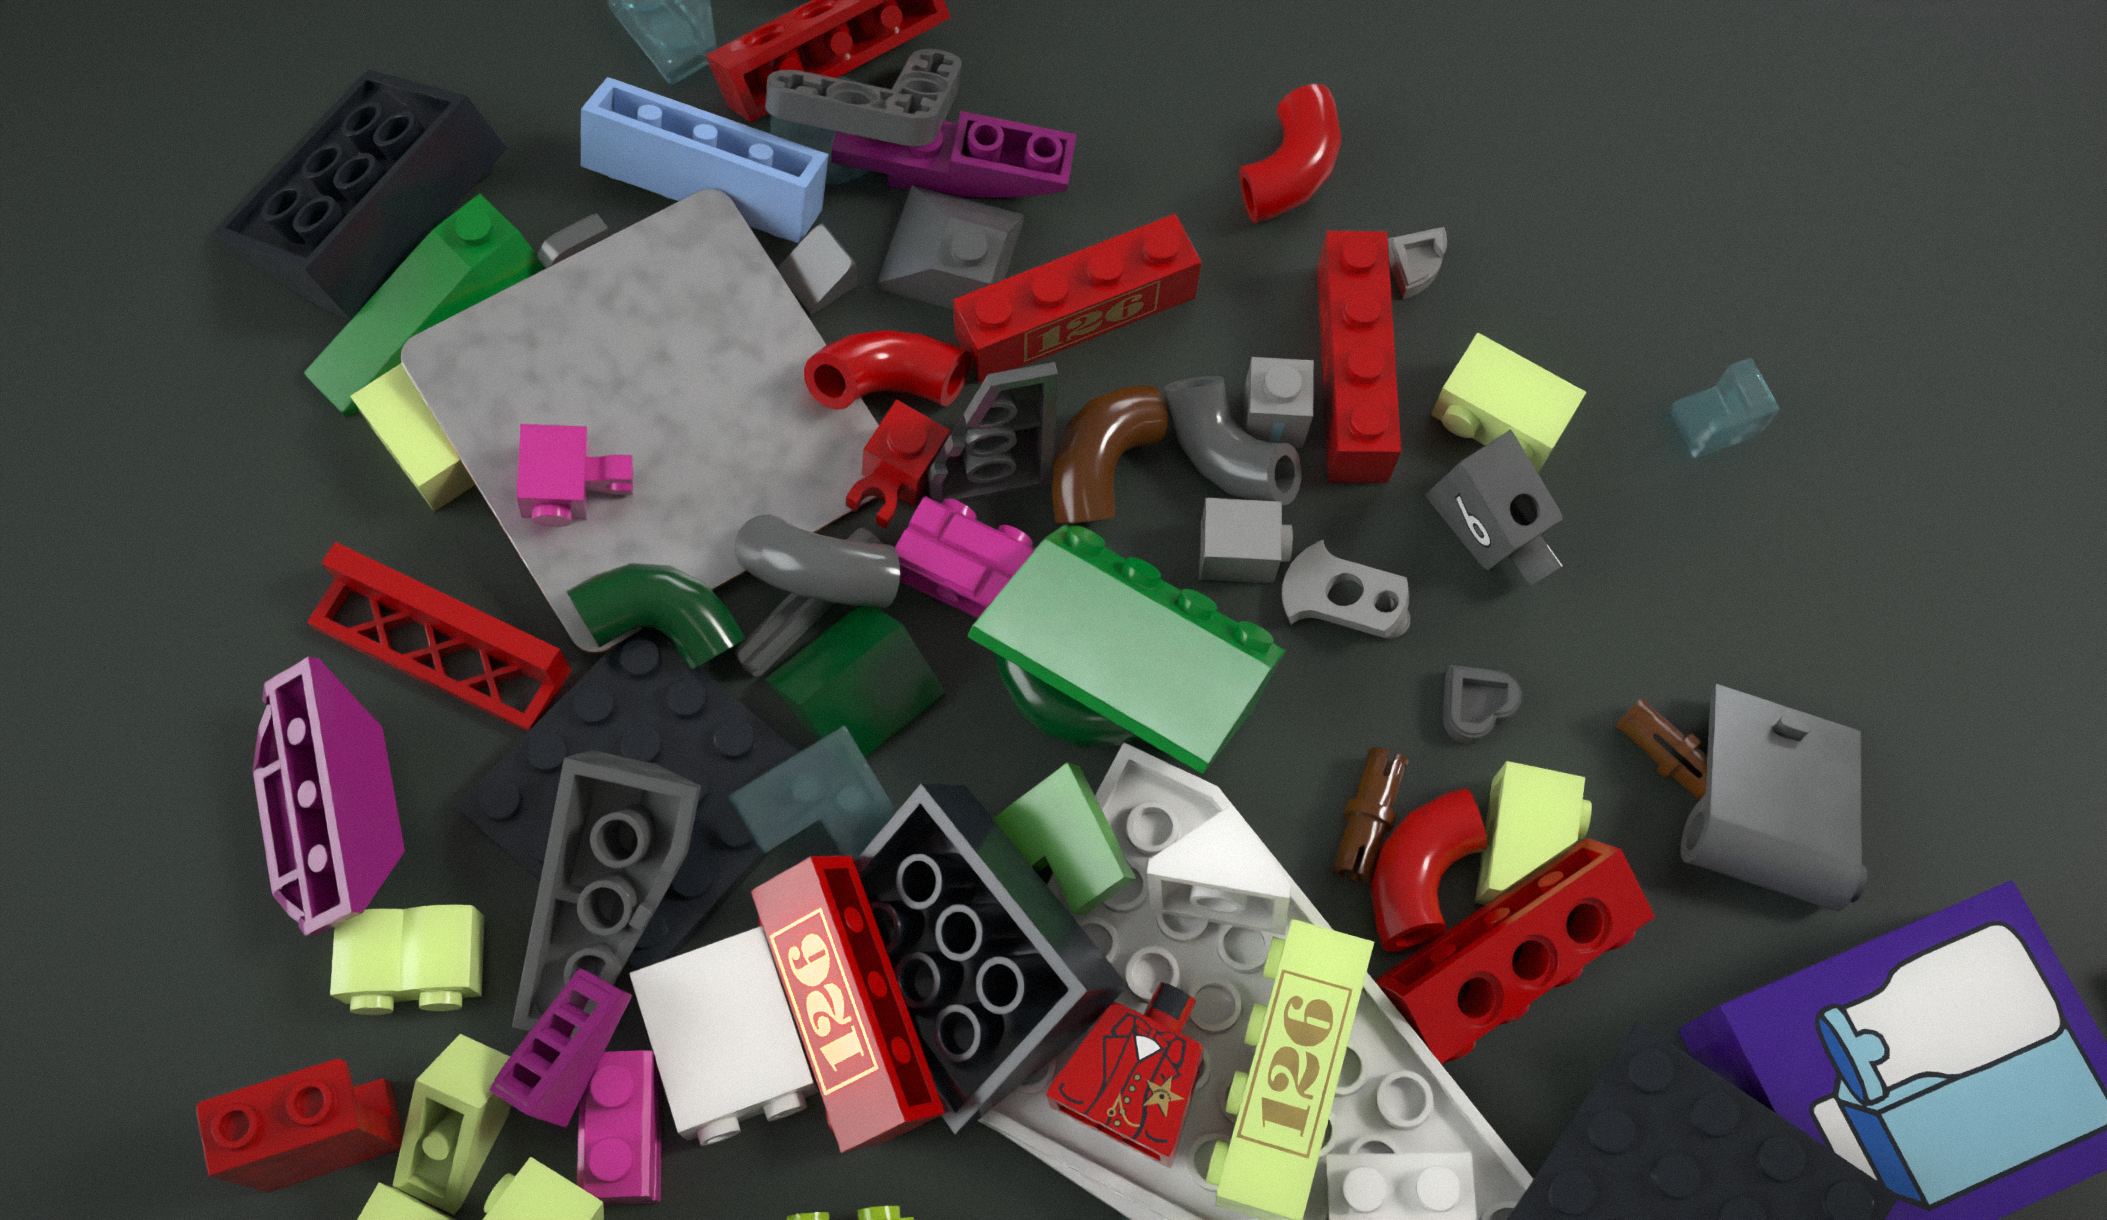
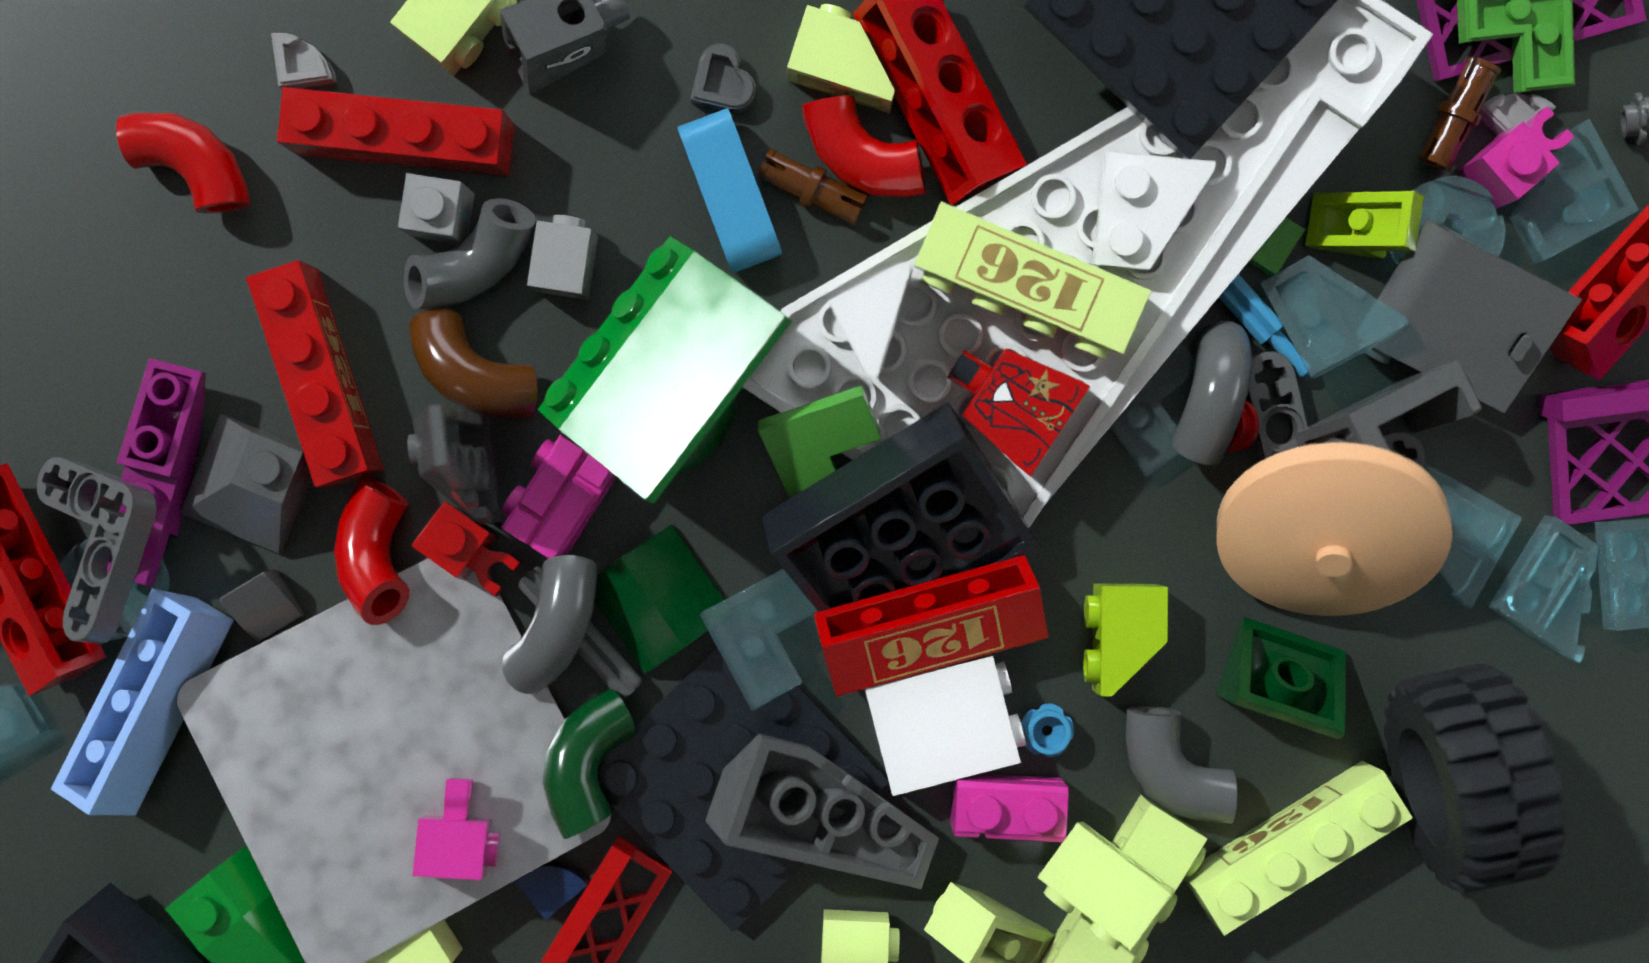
camera: 85 degrees left, 20 degrees up
magenta slope [489,968,632,1127] -> none
dark grey tile [538,213,610,269] -> none
light grey piece [1282,539,1411,639] -> none
none -> dark blue tile [513,864,590,920]
none -> dark azure beam [677,108,783,273]
none -> dark azure plate [1021,704,1074,757]

